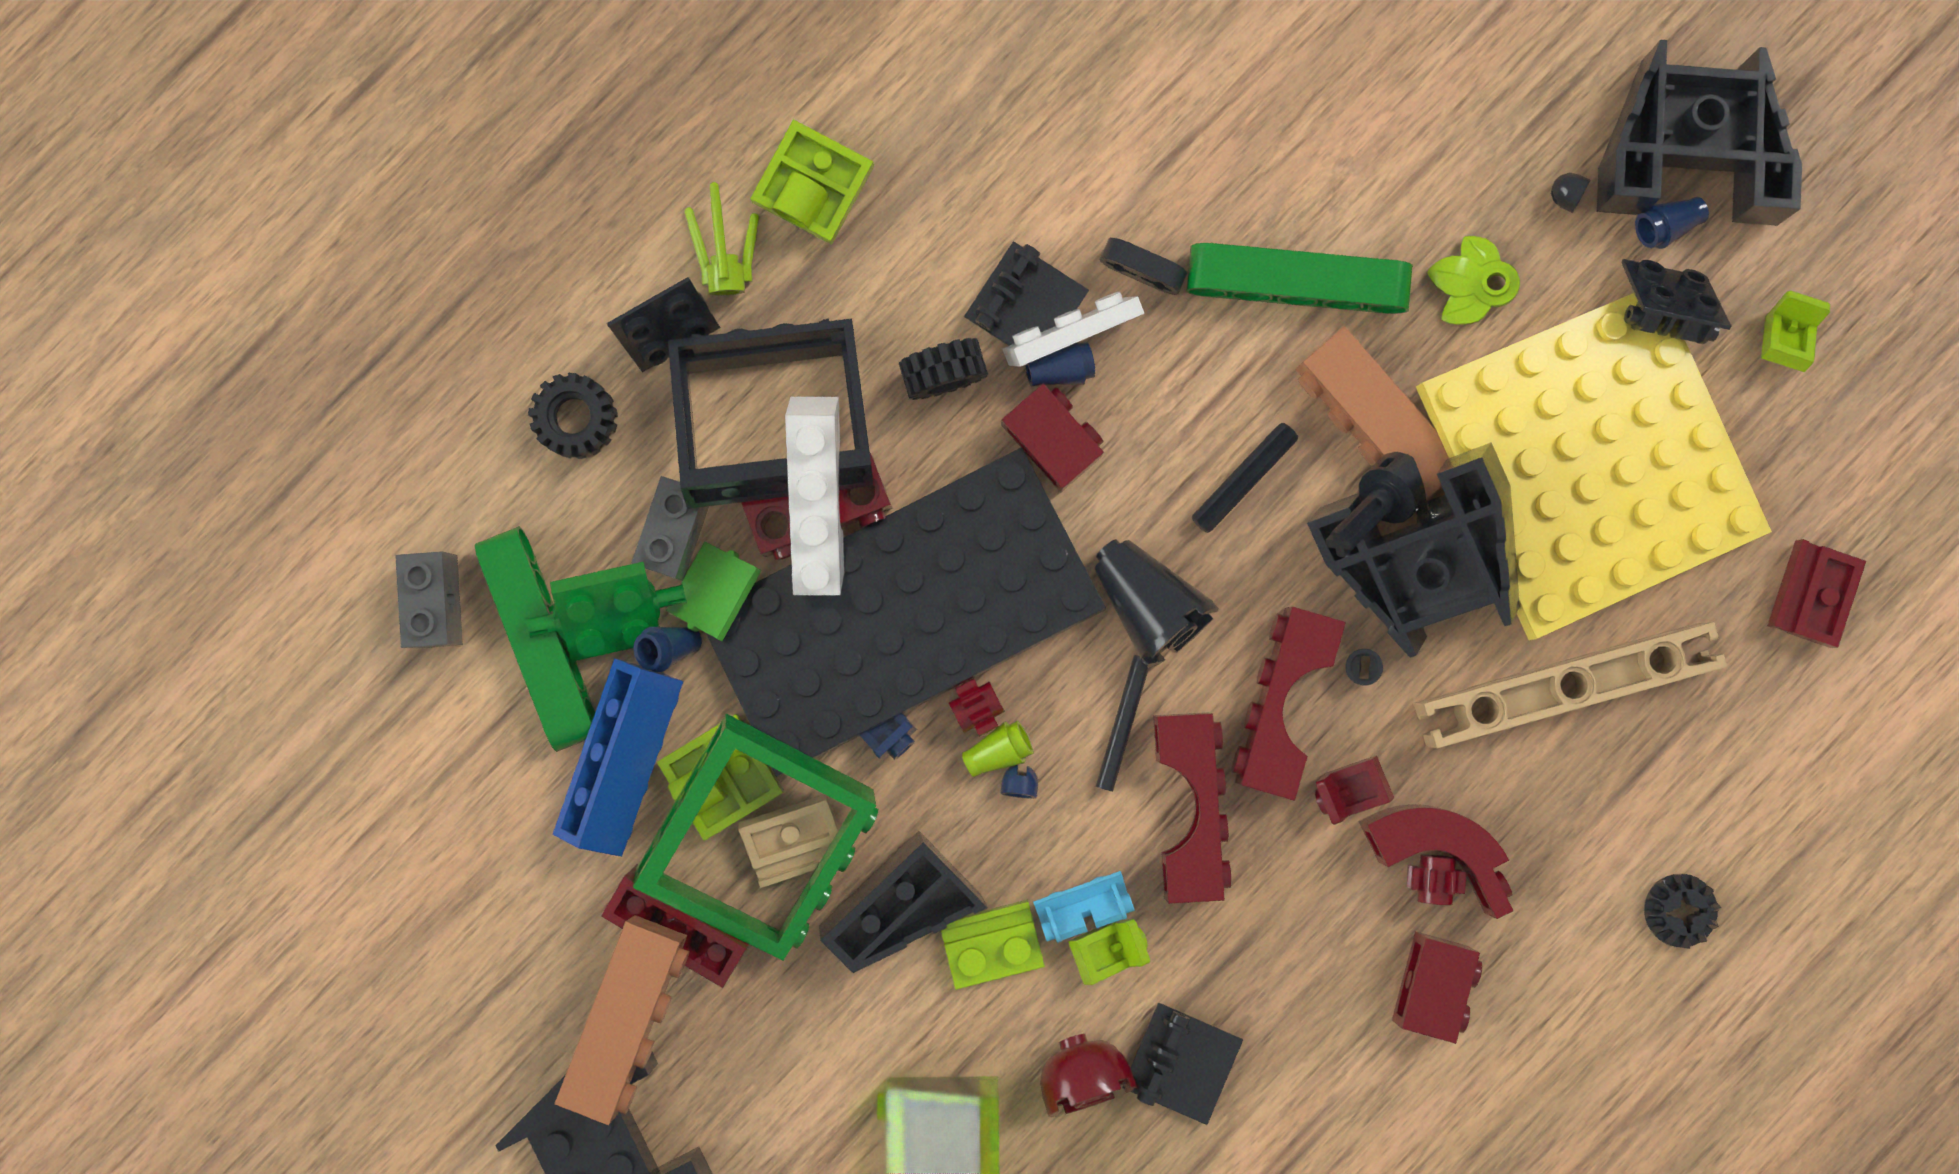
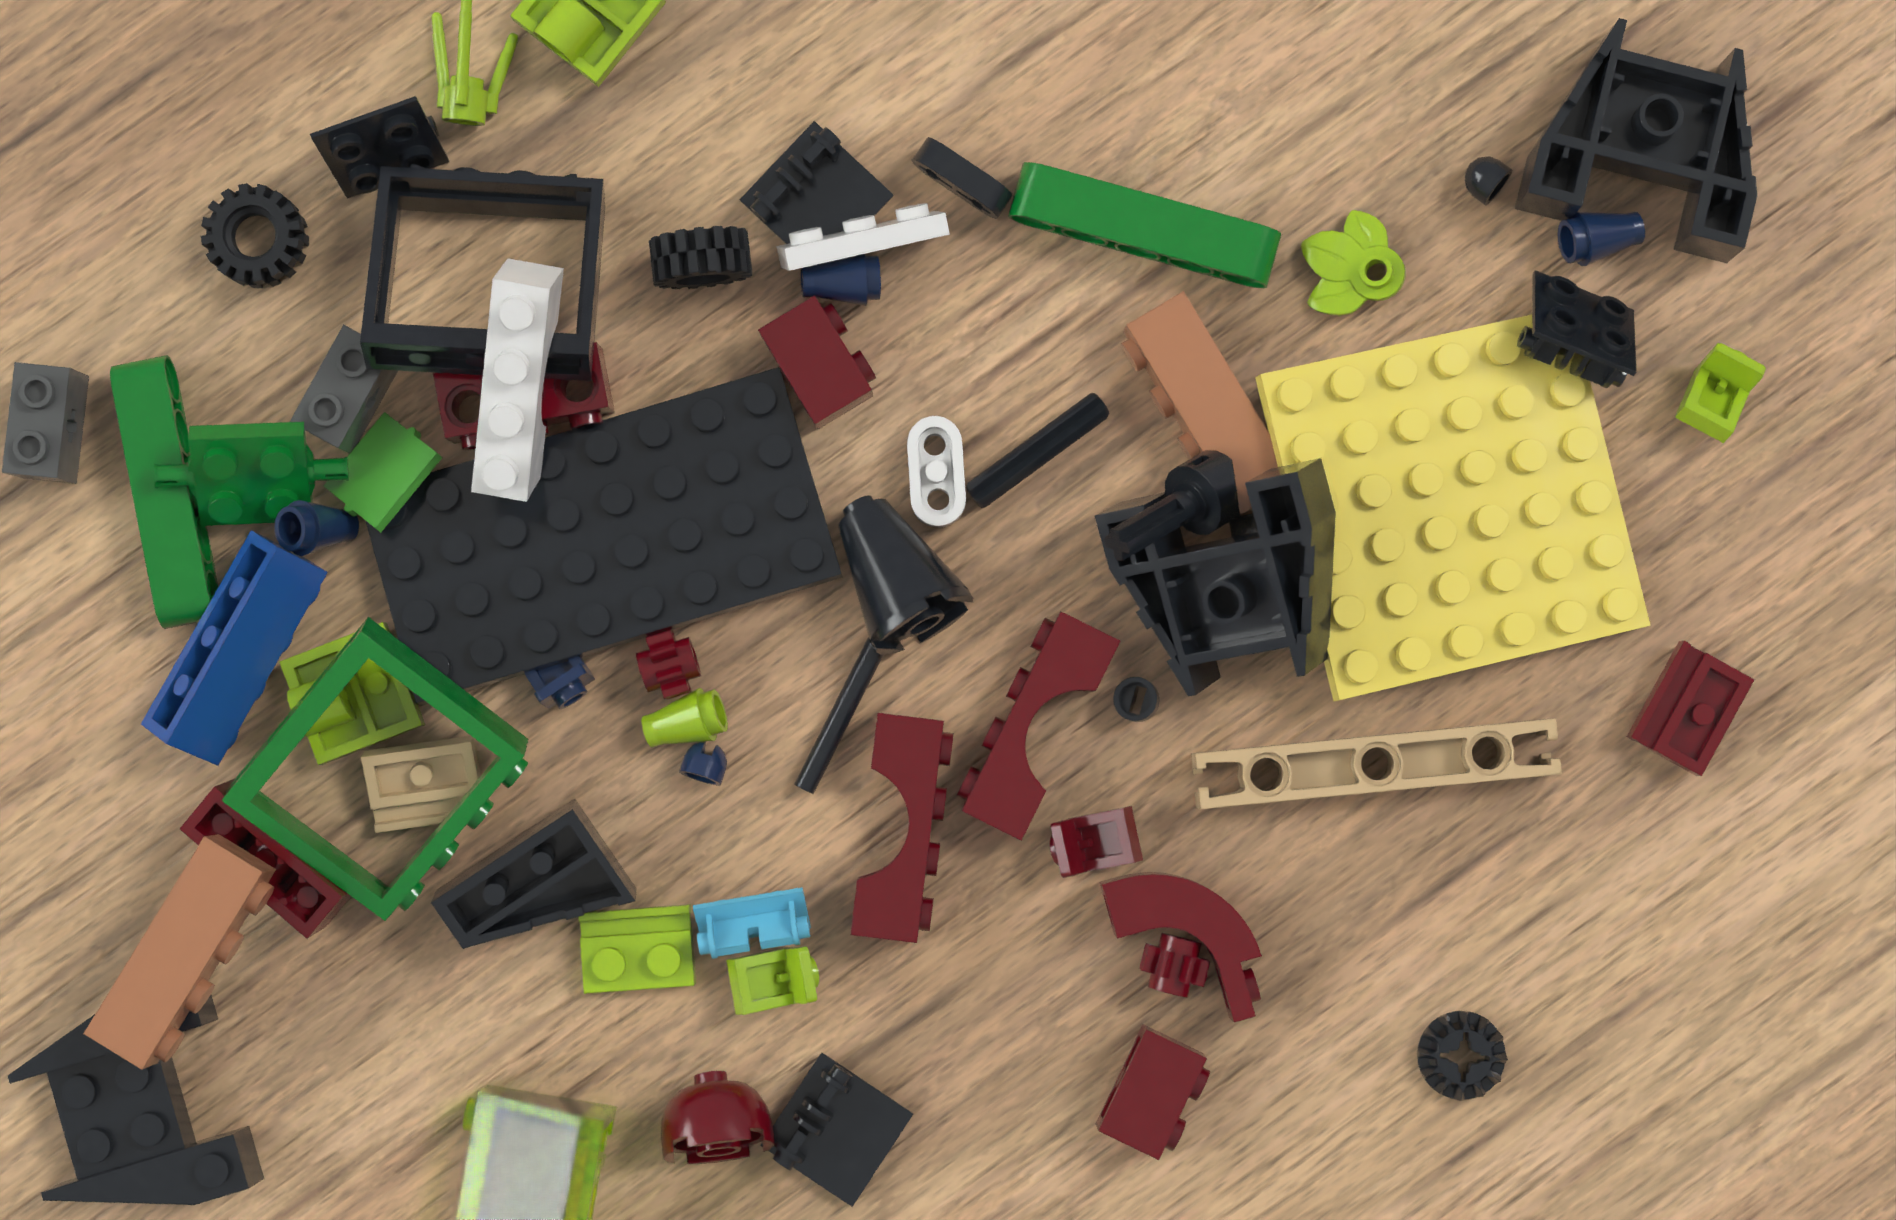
camera: 10 degrees right, 0 degrees up
none -> white plate [907,416,966,527]

